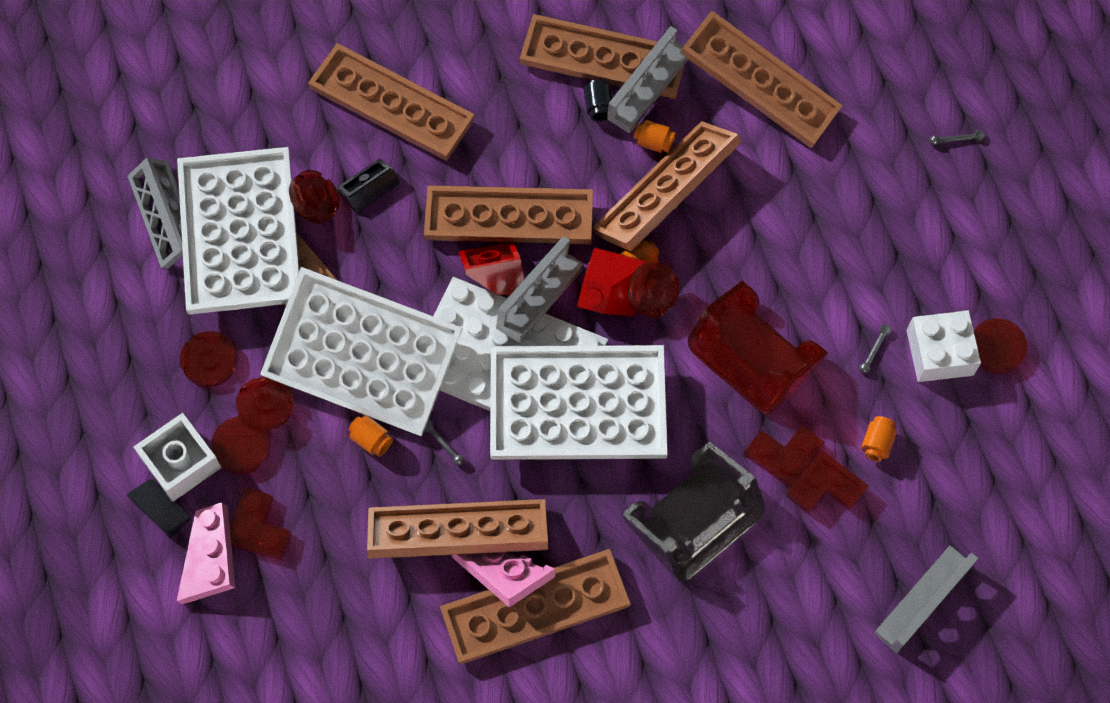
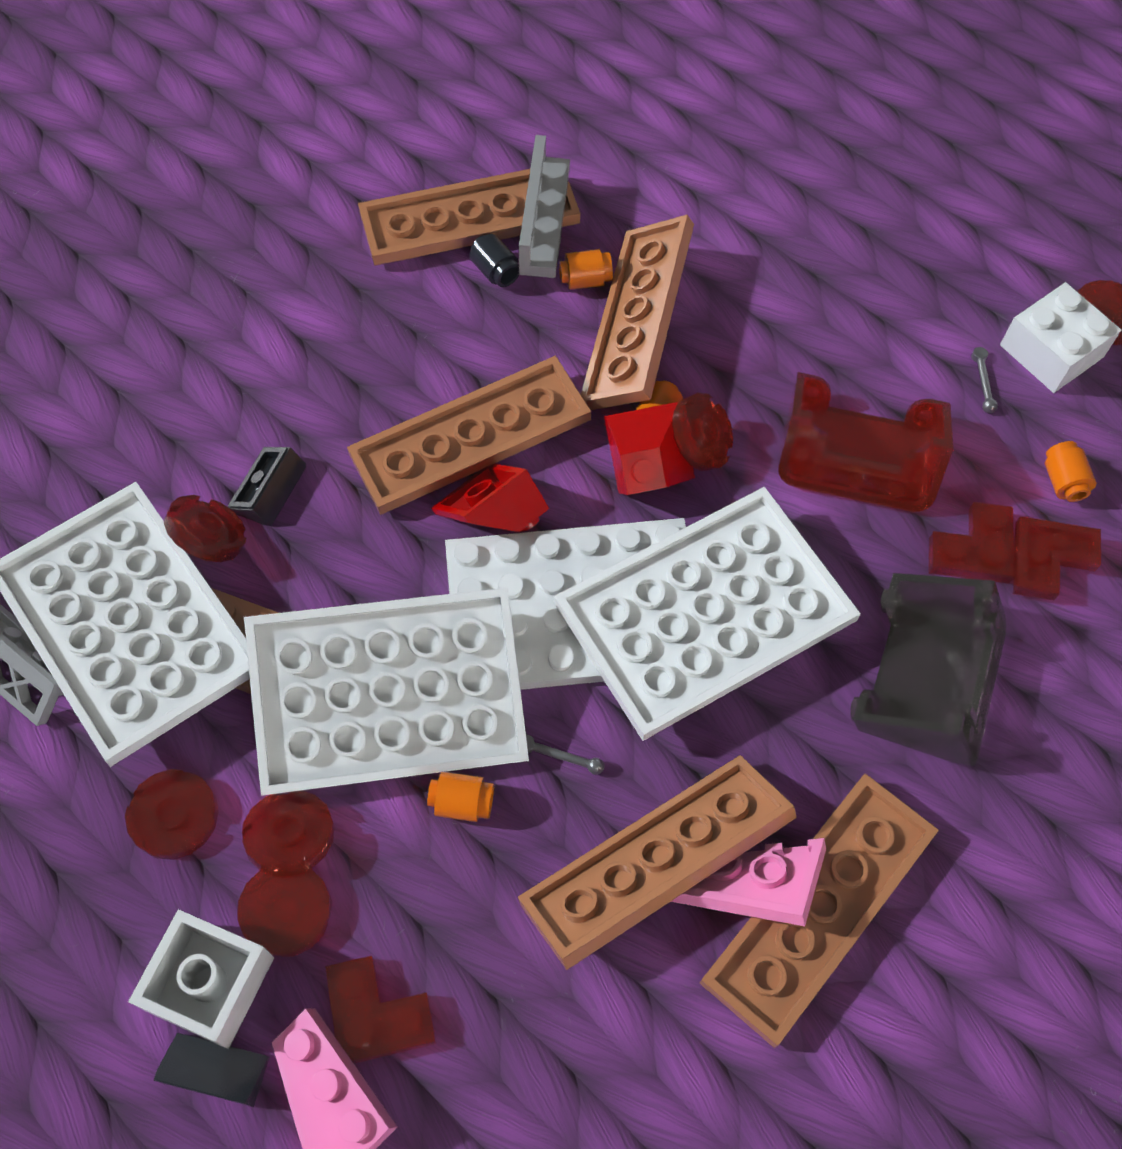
camera: 30 degrees left, 5 degrees down
nougat plate [308,43,475,161] -> none
light grey fence [496,236,584,343] -> none
nougat plate [680,11,843,148] -> none
flat silver hinge [929,130,985,146] -> none

